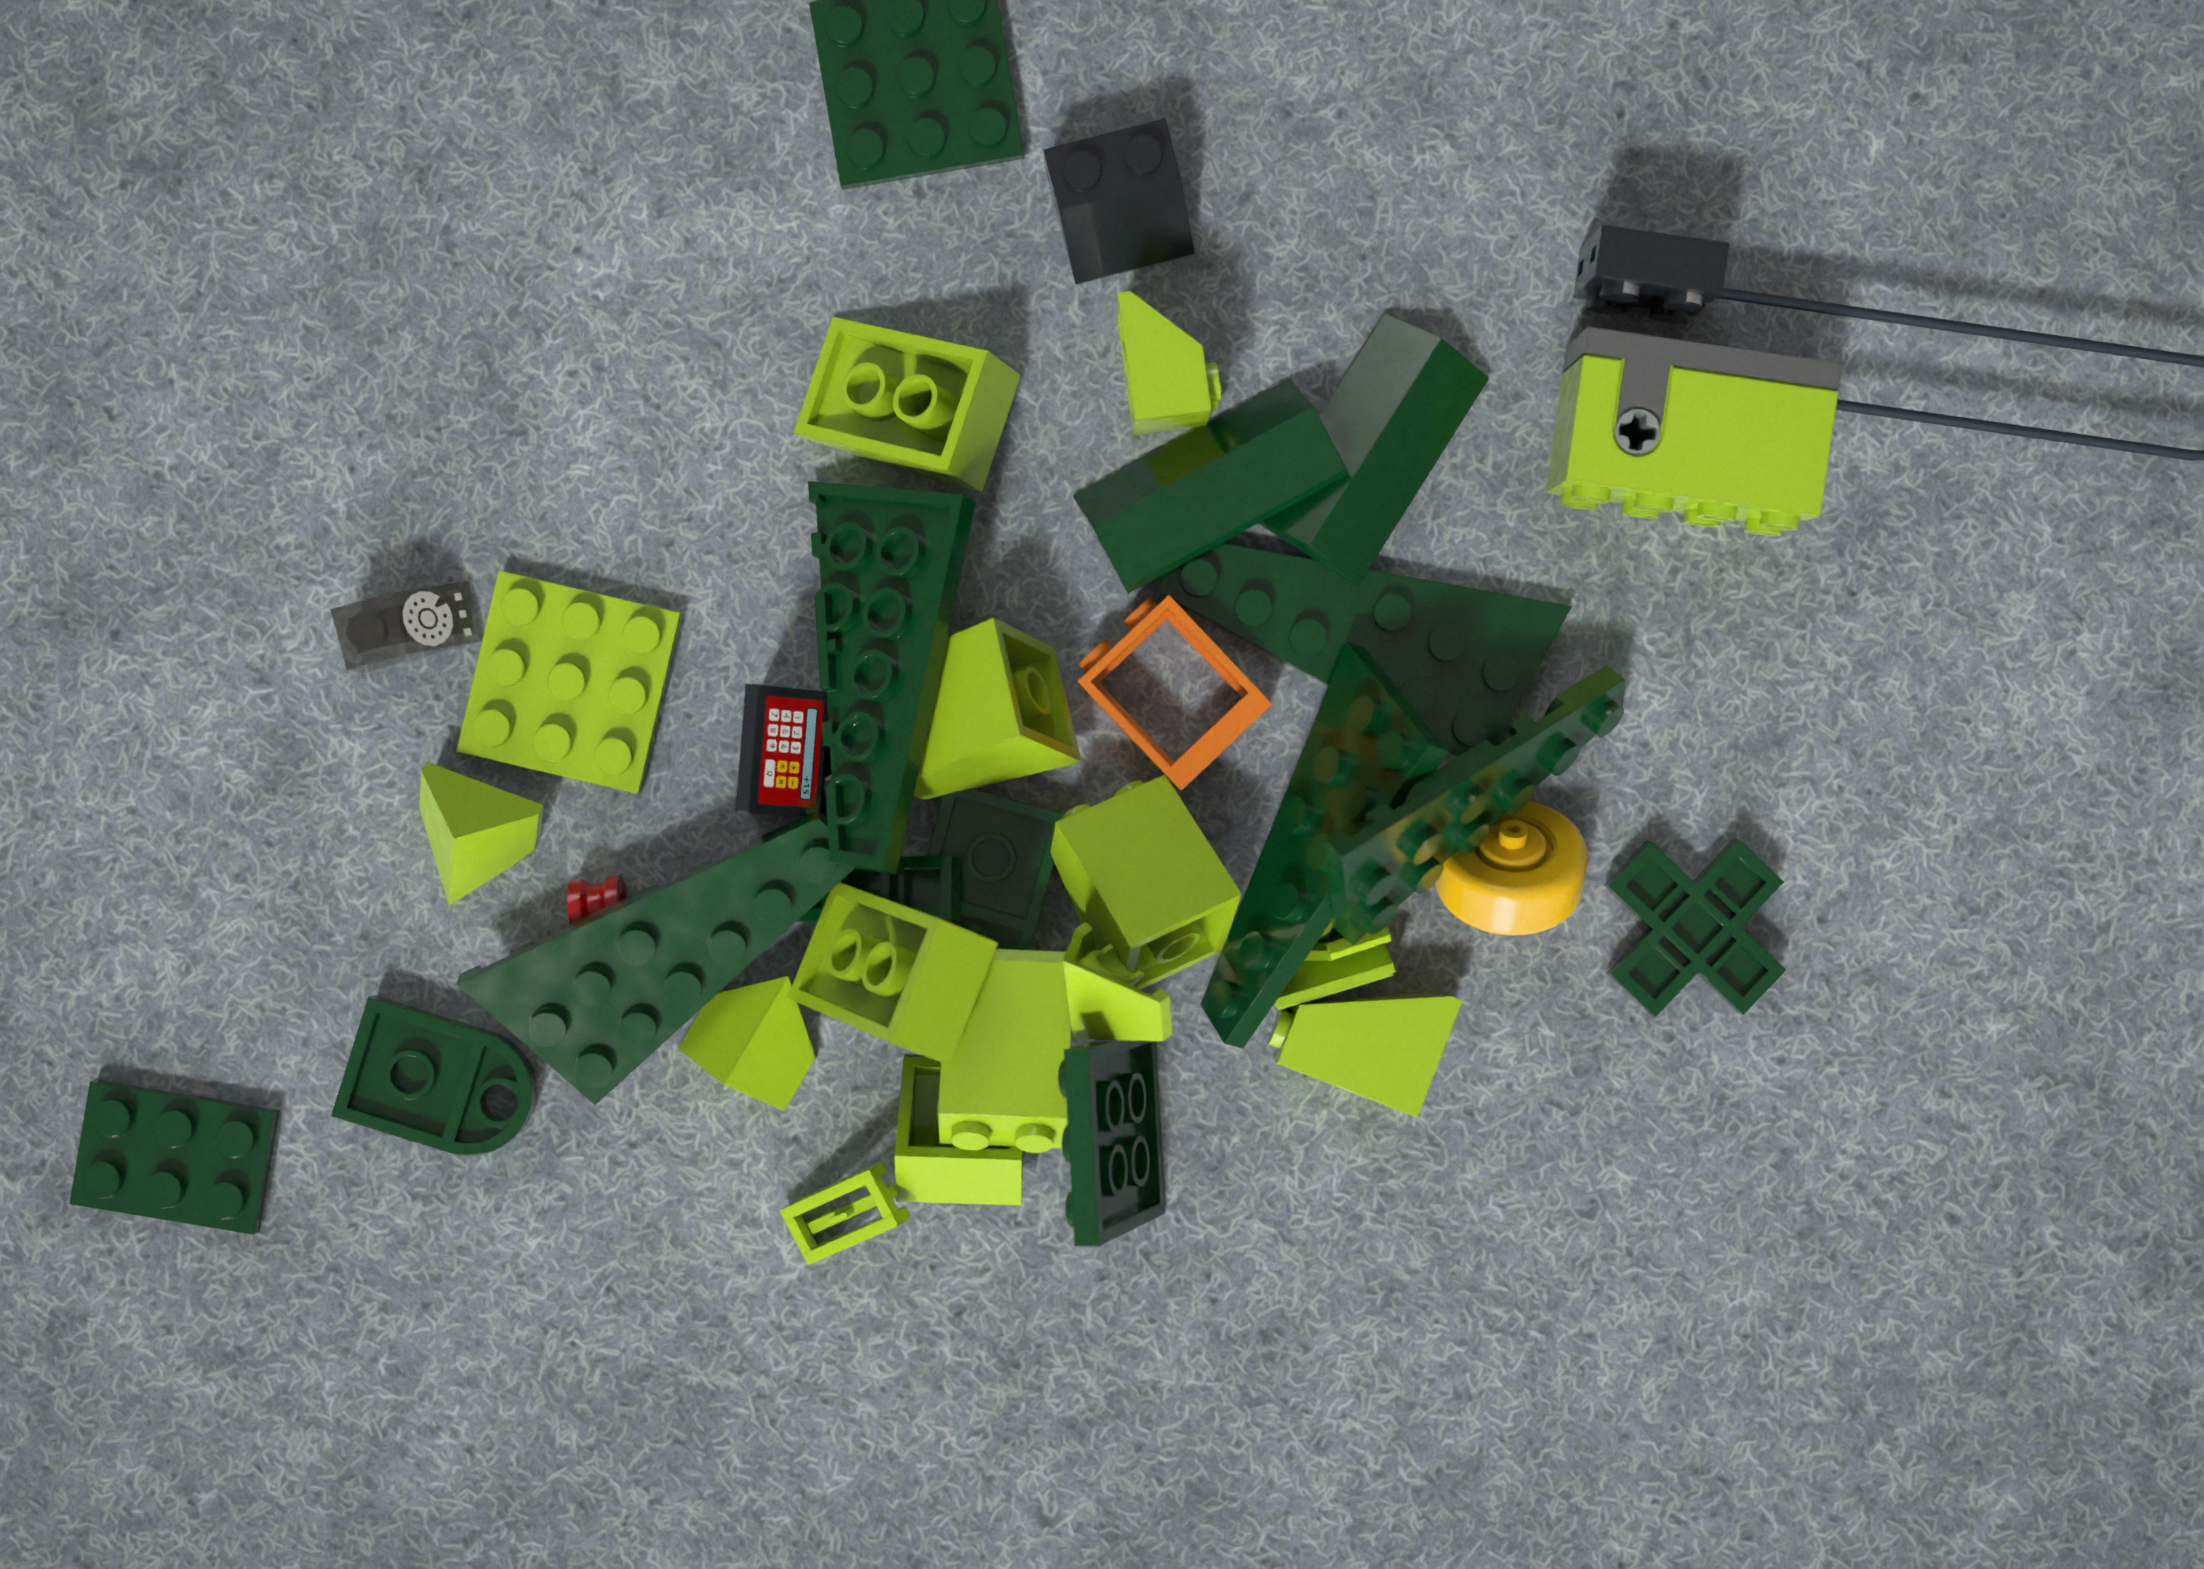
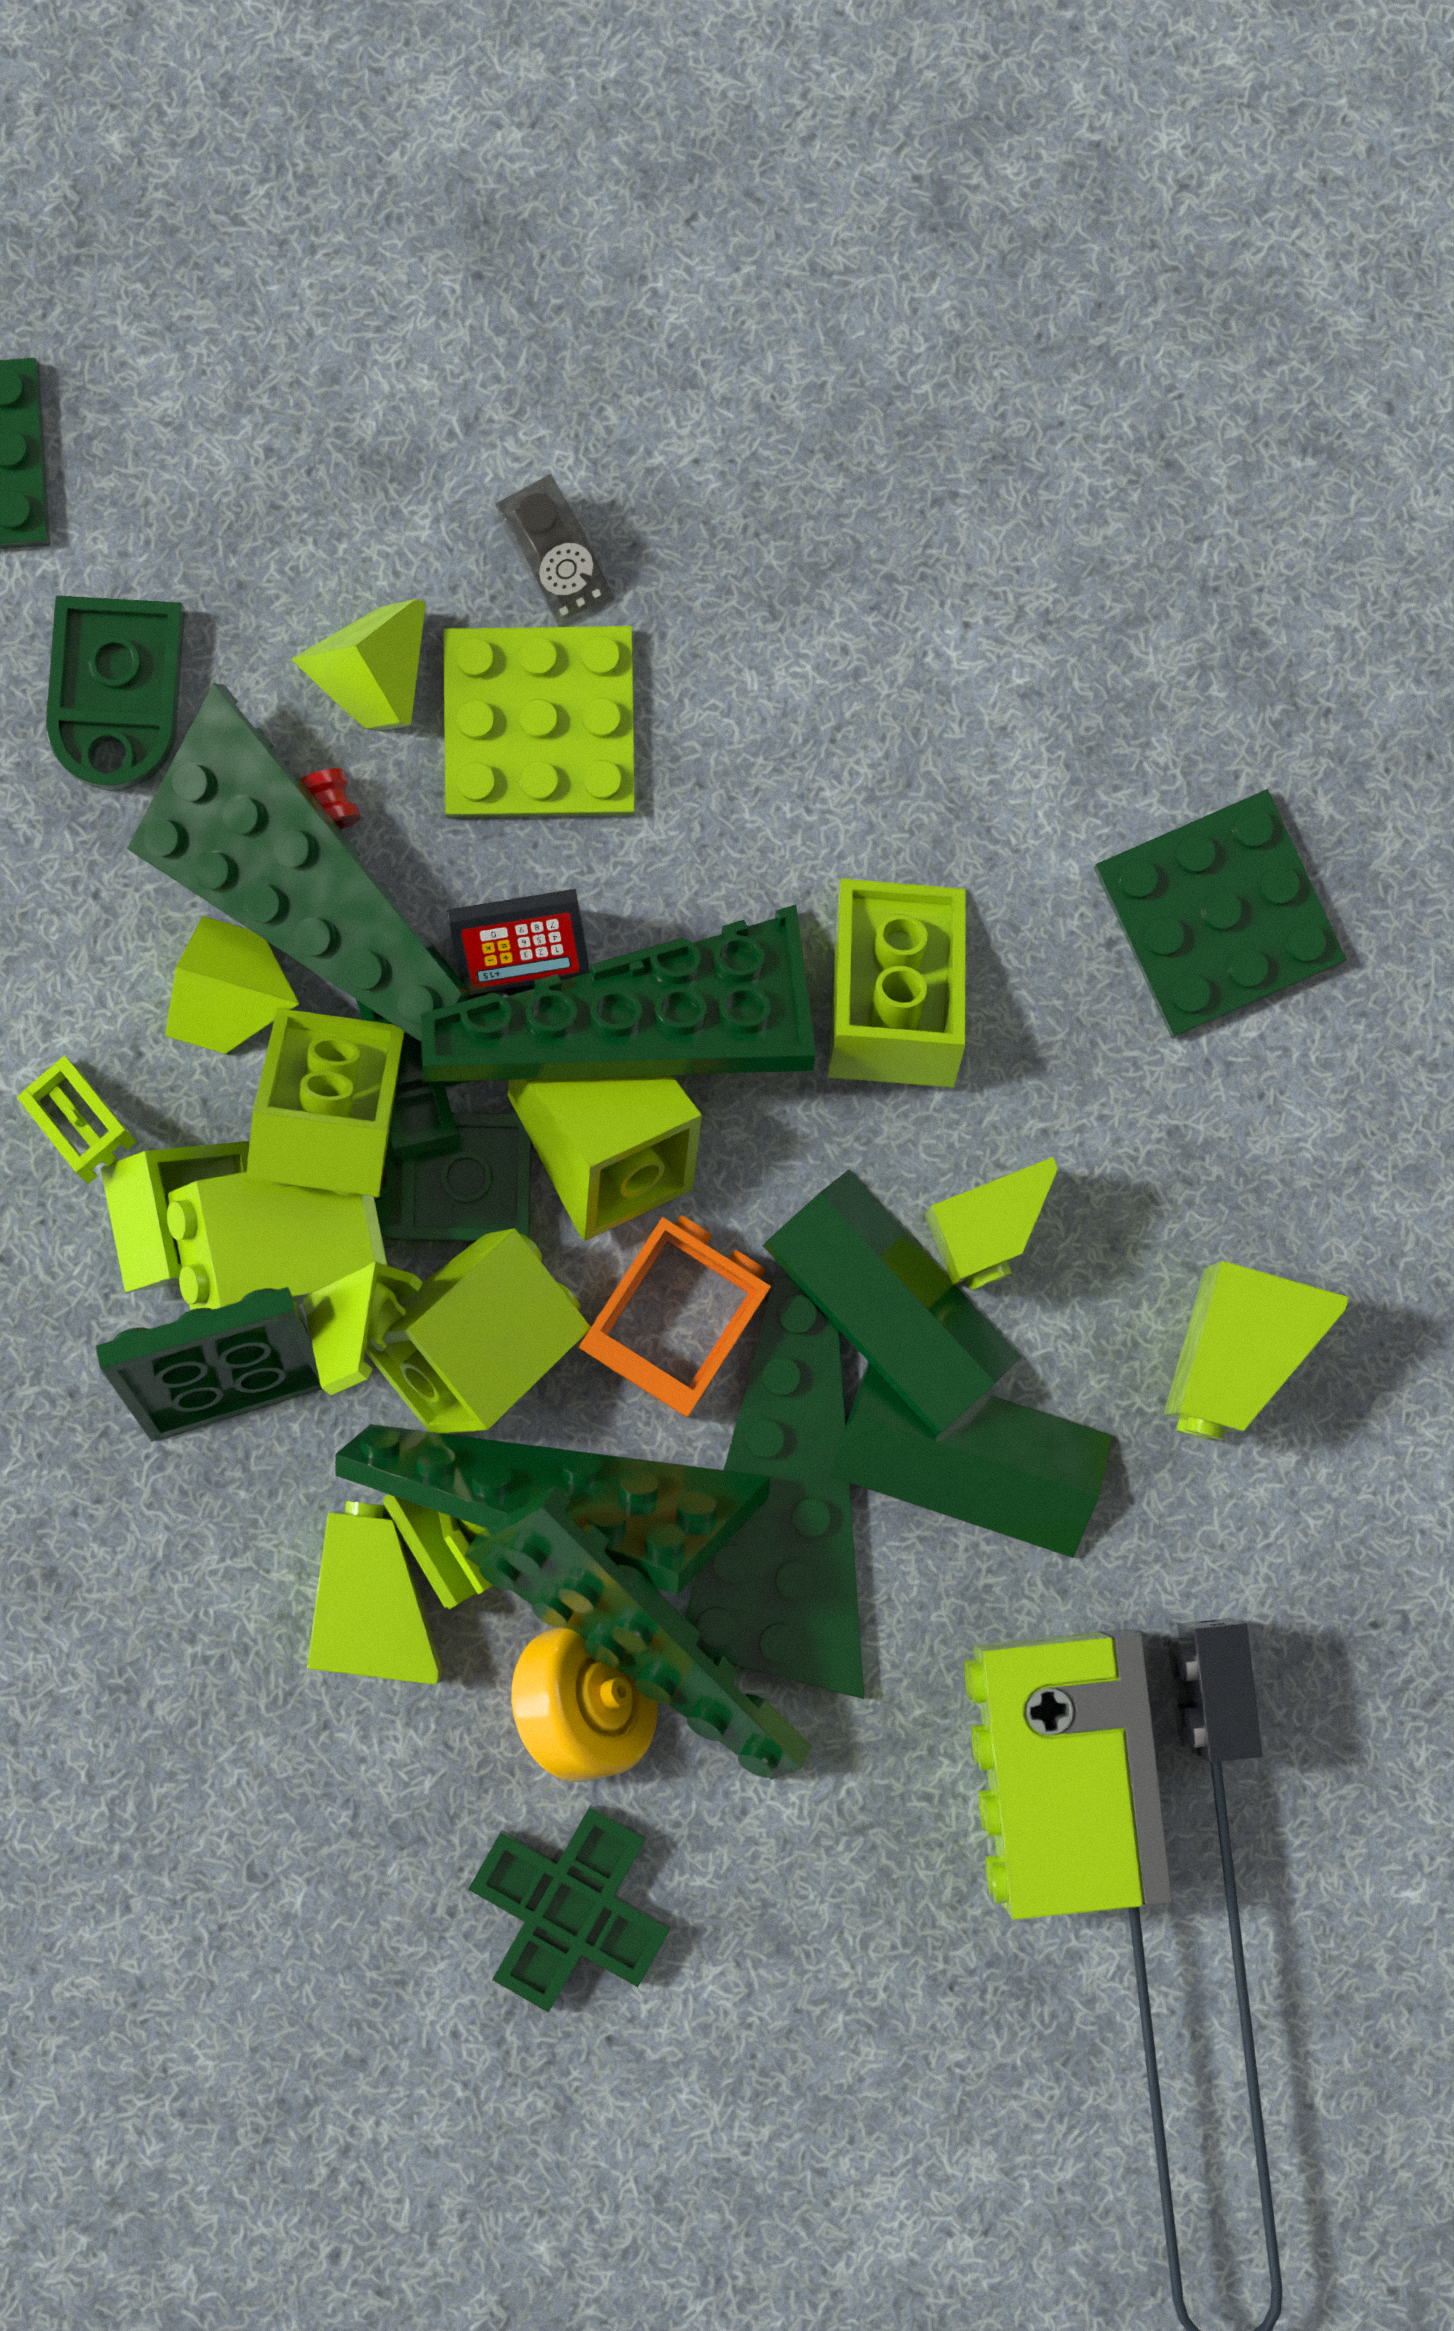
camera: 70 degrees right, 5 degrees down
black slope [1043,118,1195,285] -> none
none -> lime slope [1164,1260,1349,1441]

